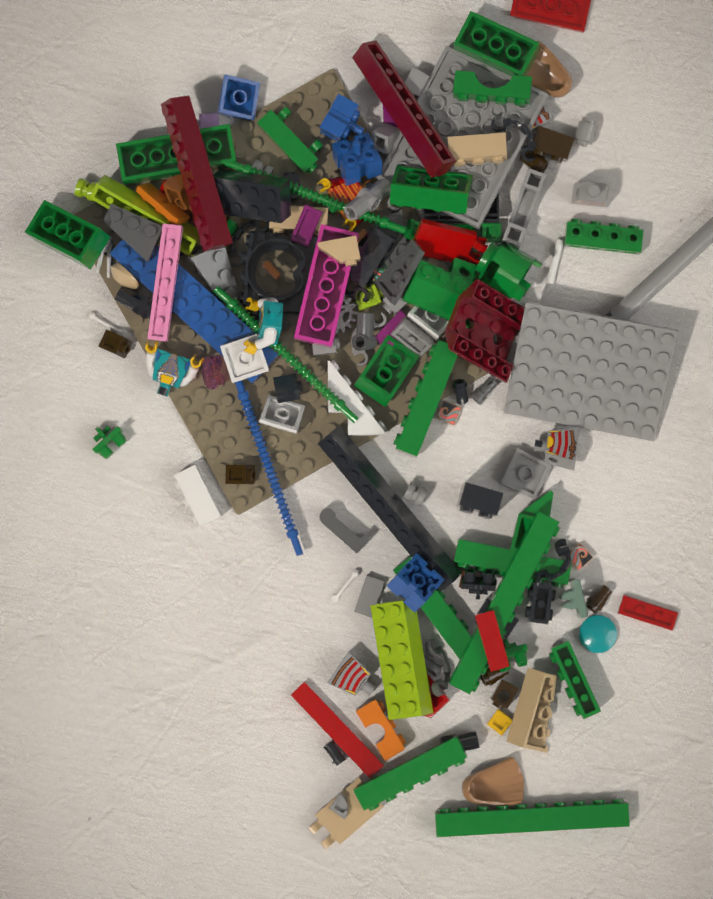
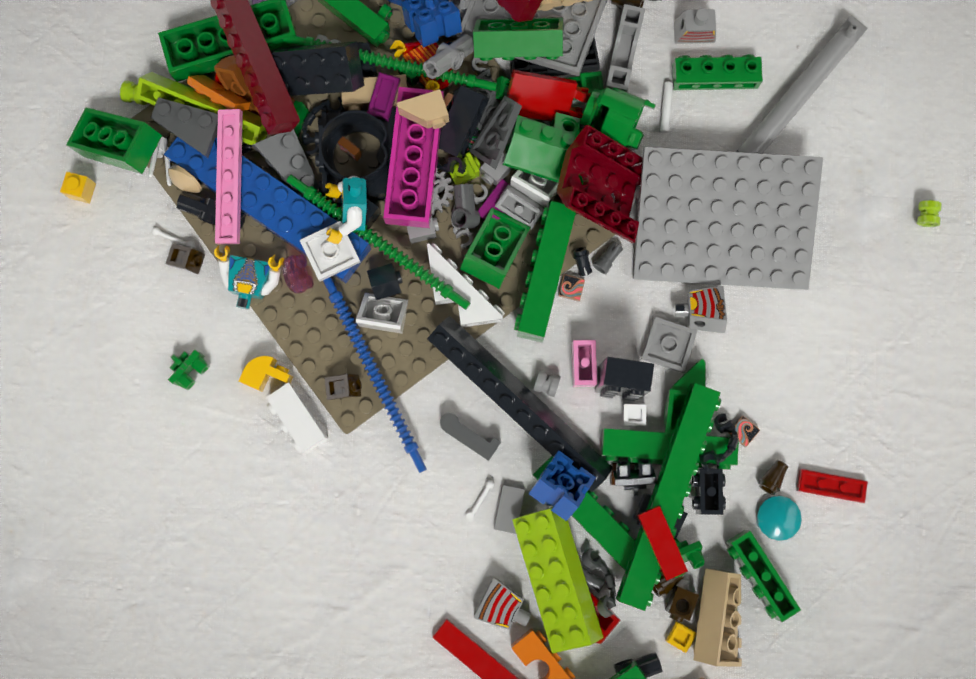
camera: 10 degrees left, 5 degrees down
sand green piece [559,579,588,618] -> none
none -> yellow brick [60,171,96,204]
none -> yellow brick [238,356,293,392]
none -> bright pink brick [571,340,597,387]
none -> white plate [624,402,646,426]

